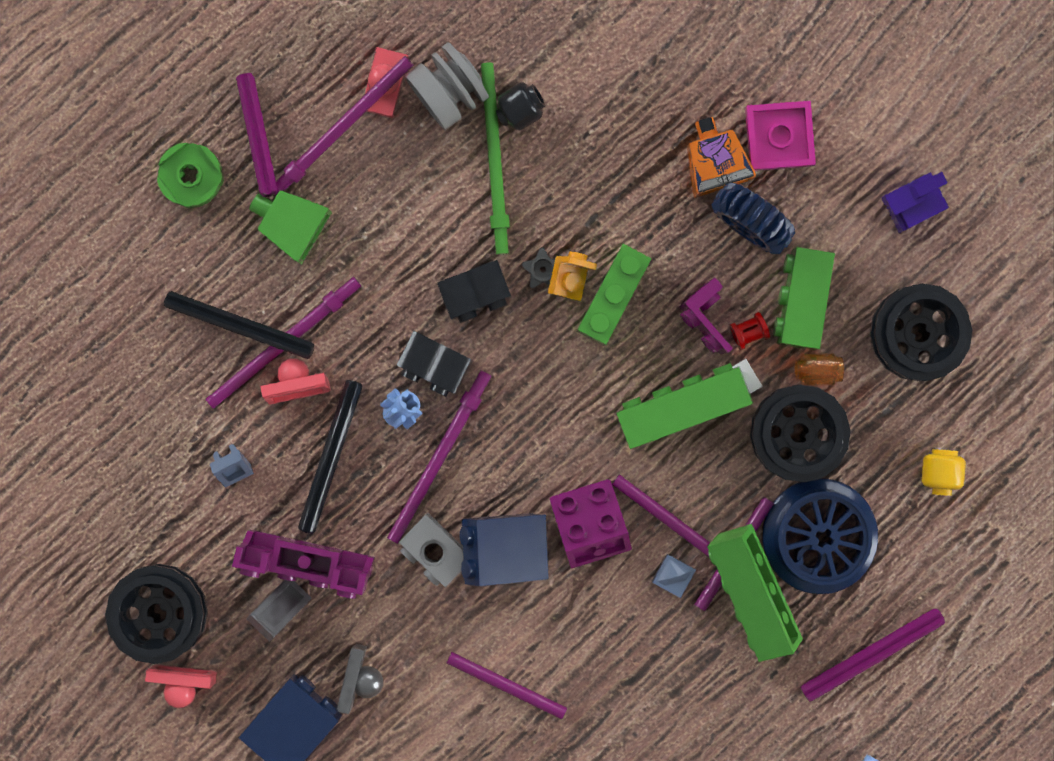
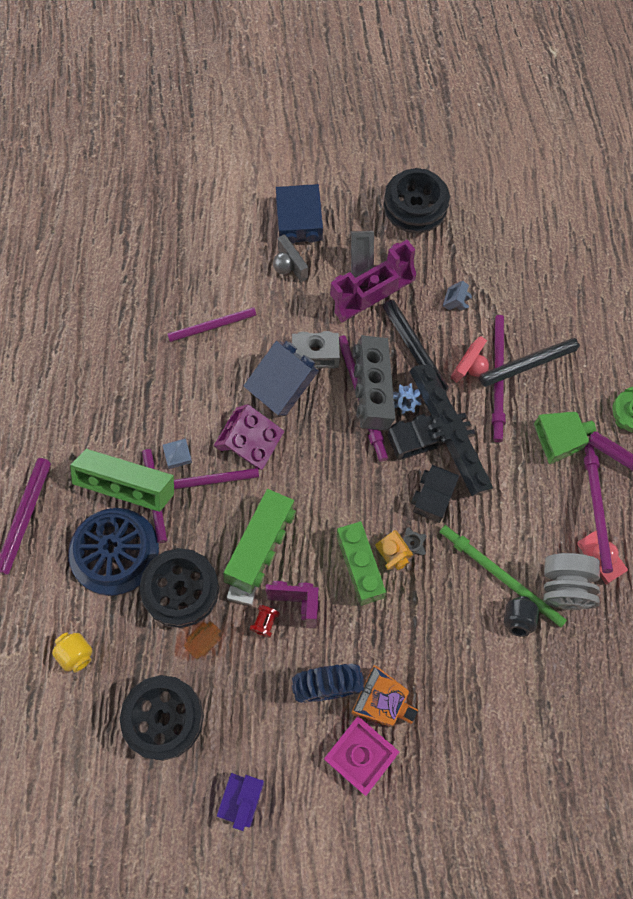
camera: 130 degrees right, 20 degrees down
coral tile [145,664,217,708] -> none
bright green brick [773,247,835,350] -> none
none -> dark grey brick [352,335,395,430]
none -> black hinge [410,364,494,496]

